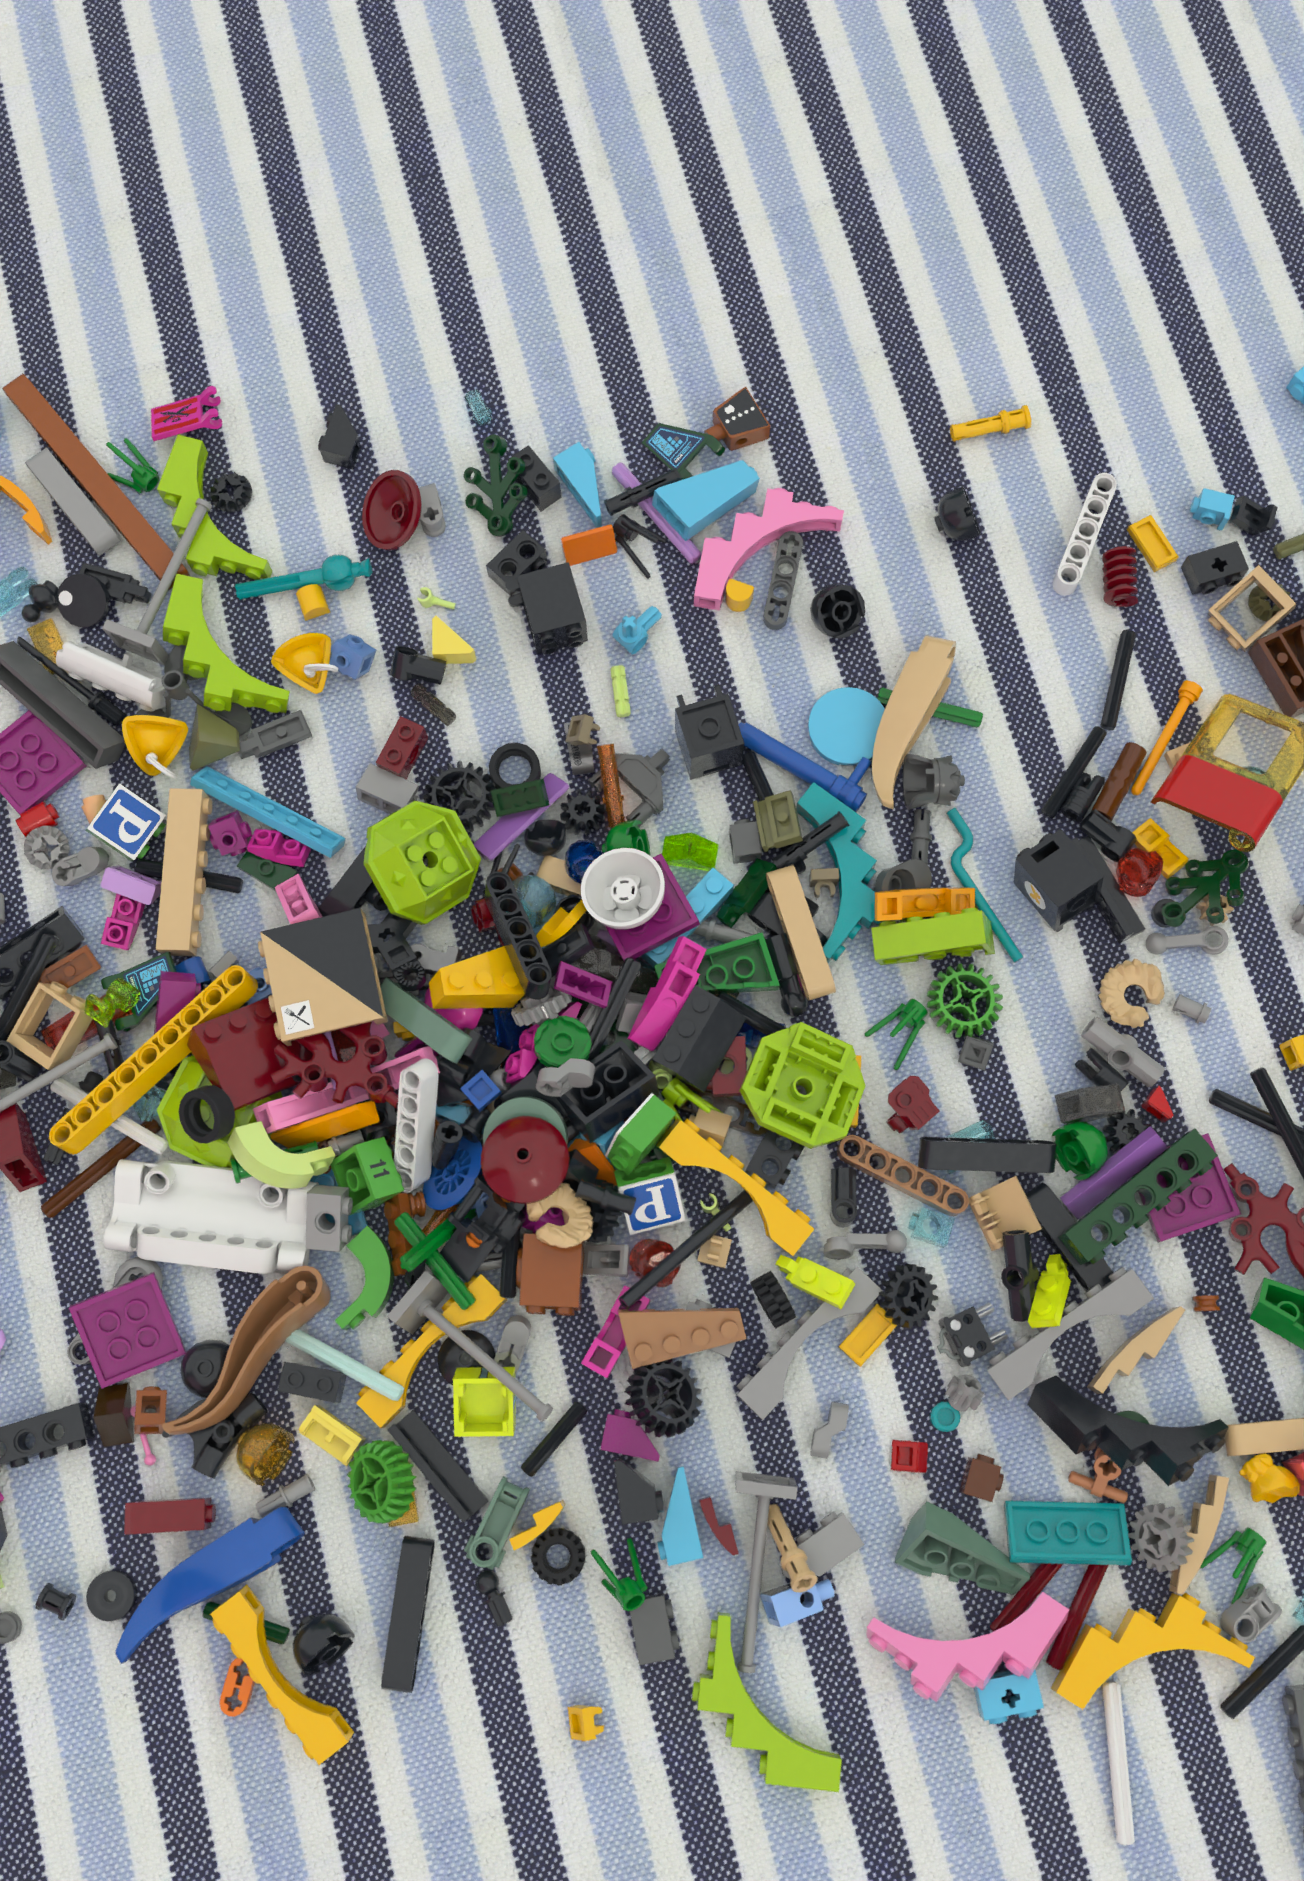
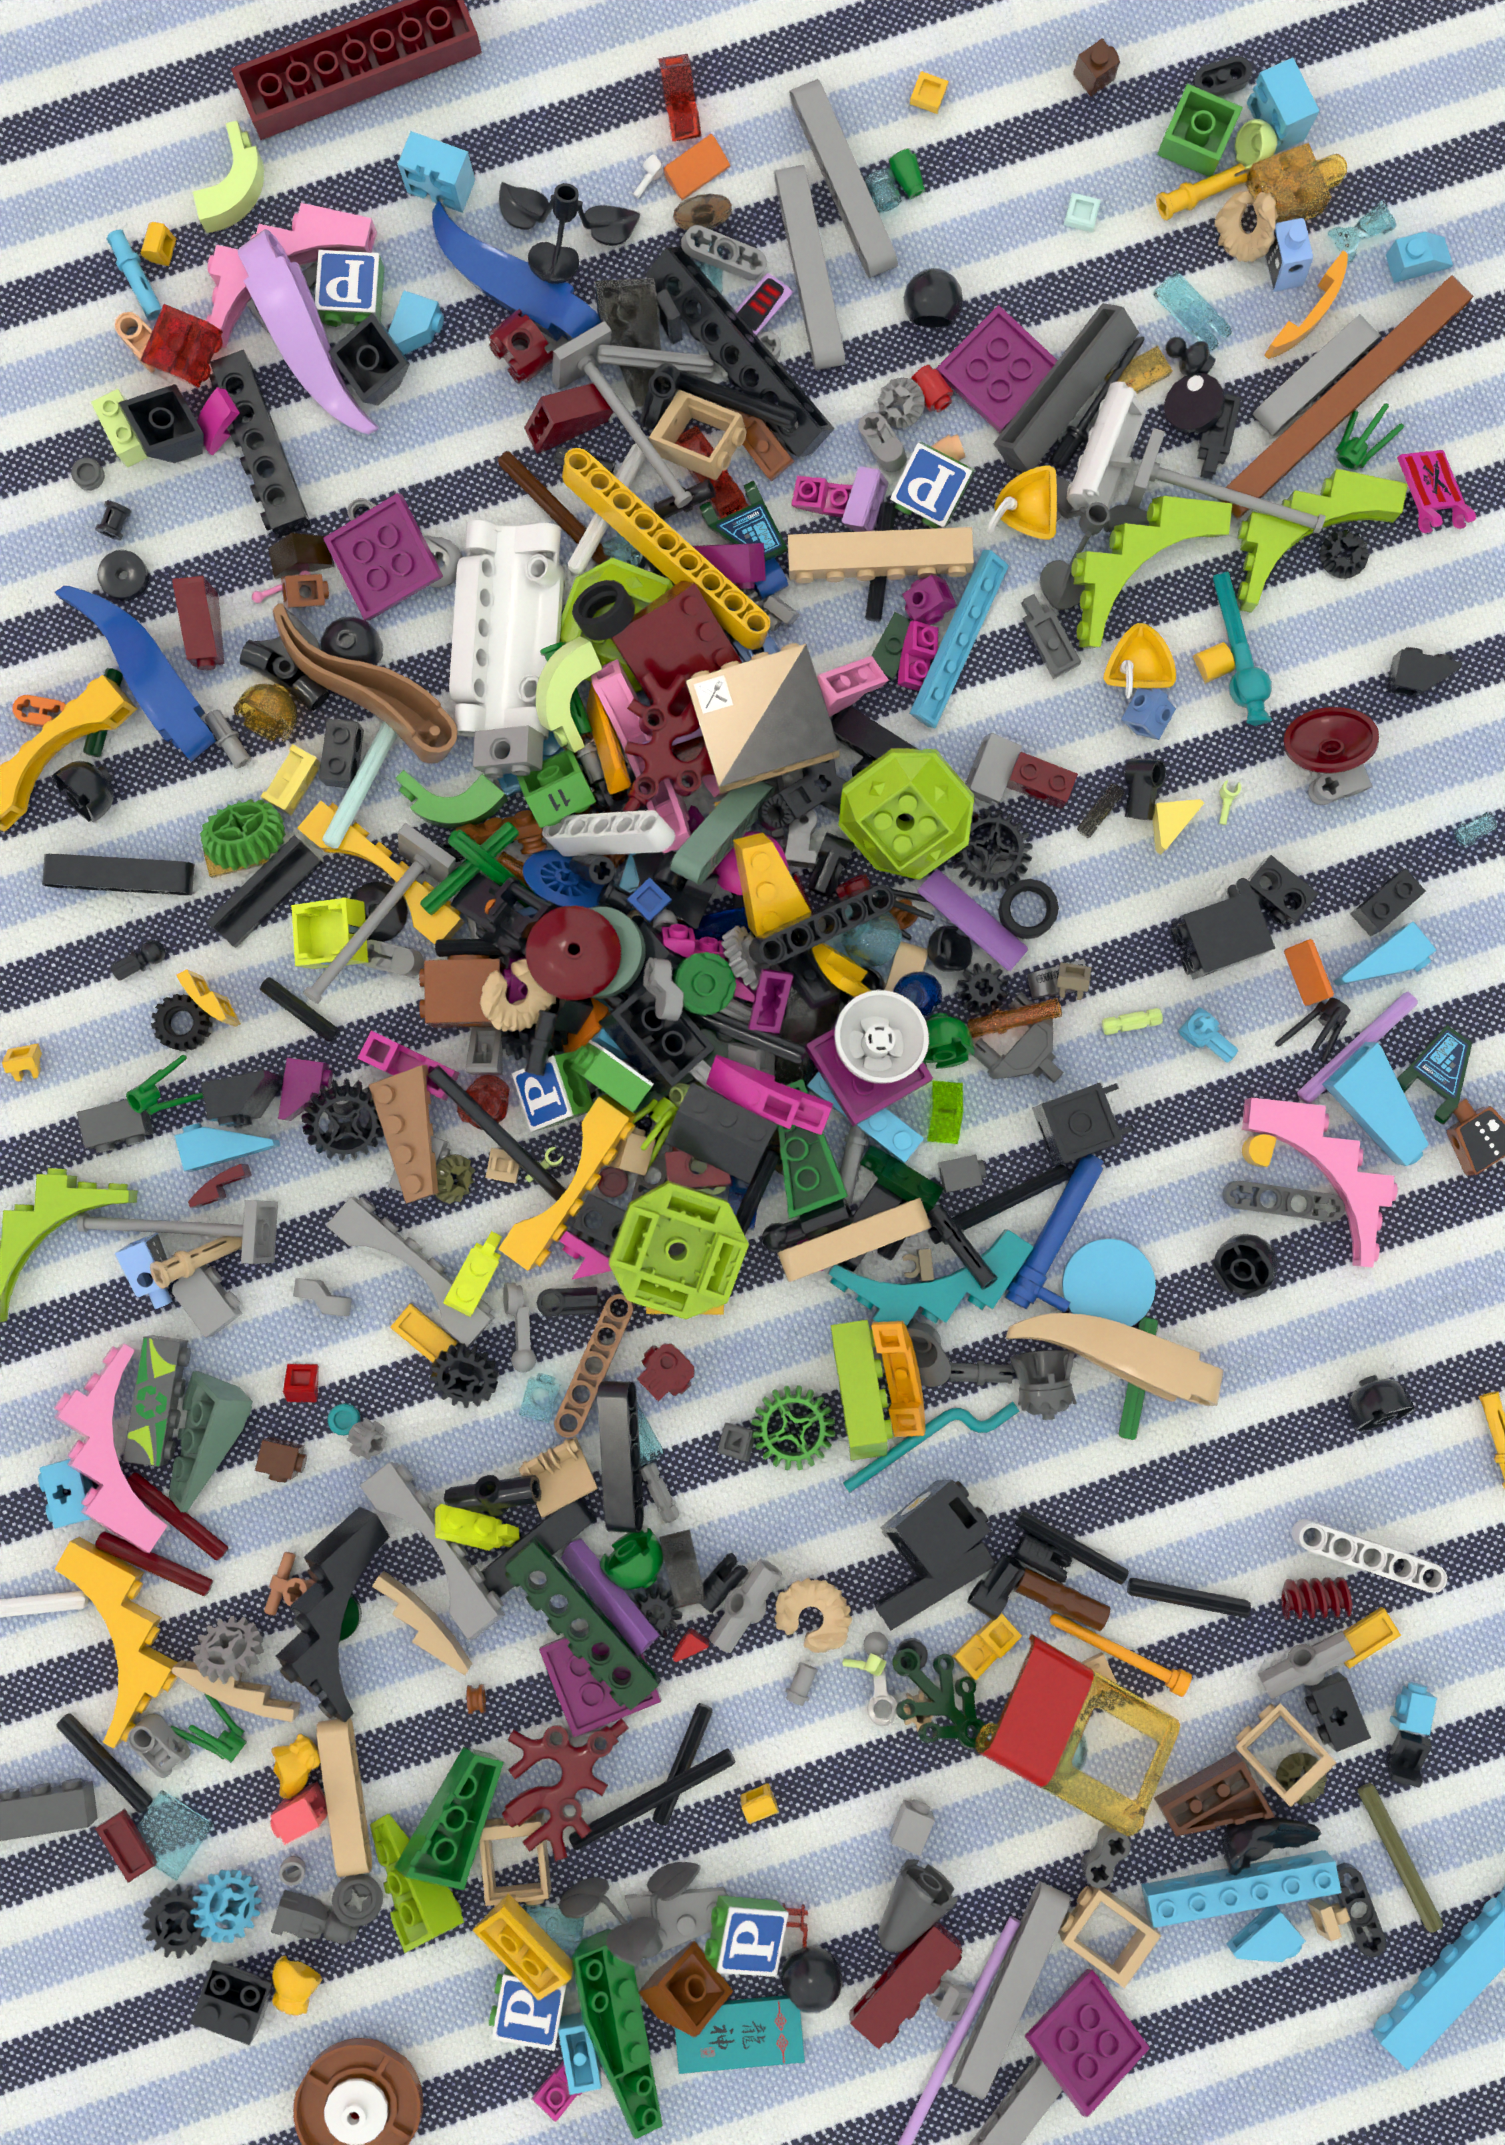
camera: 85 degrees right, 10 degrees up
black piece [78,1071,103,1092] -> none
clear neon green leg [85,978,141,1028] -> none
olive slope [189,704,240,771] -> none
dark green plant [463,434,527,537] -> none
sand green piece [464,1476,530,1571] -> none
dark green plate [491,778,550,817] -> none
black pin [604,468,681,516] -> none
black tyre [750,1271,796,1328] -> none
olive plate [753,790,803,852] -> none
green plant [865,999,928,1070] -> none
black piece [937,1303,1008,1367] -> none
teal tile [1004,1501,1132,1565] -> none
clear red hair [1116,848,1164,897] -> none
none -> dark grey brick [123,1335,191,1467]
none -> olive gear [435,1154,475,1204]
none -> dark pink slope [560,1230,612,1280]
none -> dark red tile [597,1167,628,1197]
none -> light grey axle [641,1462,679,1523]
none -> black piece [807,832,855,898]
none -> yellowish green hand [842,1653,887,1676]
none -> light grey piece [1258,1630,1356,1699]

